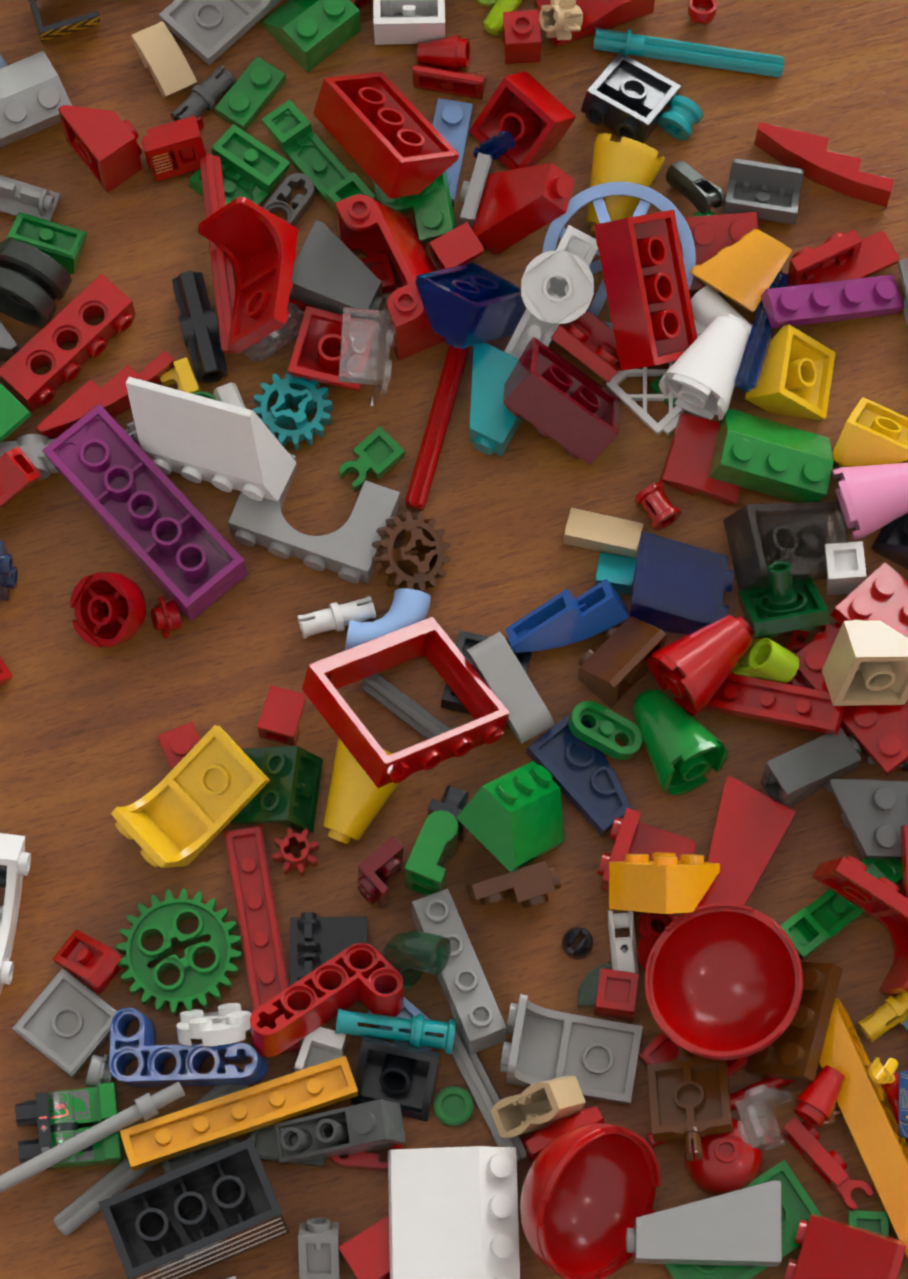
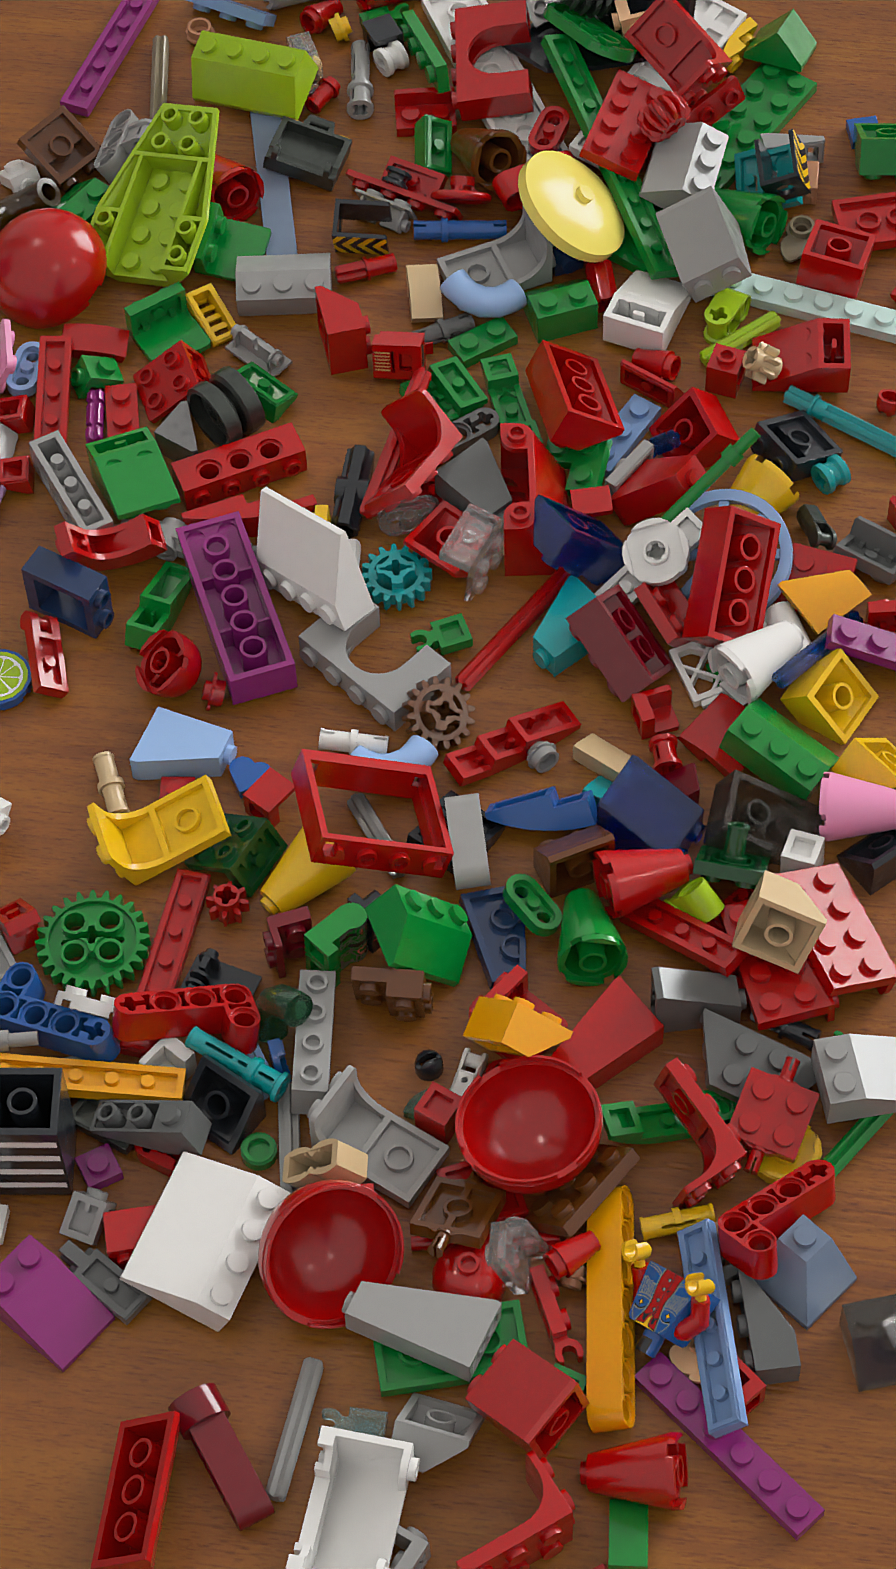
camera: 25 degrees right, 15 degrees down
none -> magenta plate [75,1143,124,1190]
none -> tan pin [92,751,130,814]
none -> green slope [125,561,192,650]
none -> light blue slope [130,707,237,780]
none -> blue tile [229,756,270,798]
none -> blue tile [267,1038,292,1083]
none -> red axle [334,252,398,284]
none -> light blue cylinder [440,269,527,318]
none -> red slope [443,701,581,787]
none -> light grey plate [527,741,559,773]
none -> green bar [611,427,761,574]
none -> red panel [631,685,679,740]
none -> dark red slope [660,763,700,807]

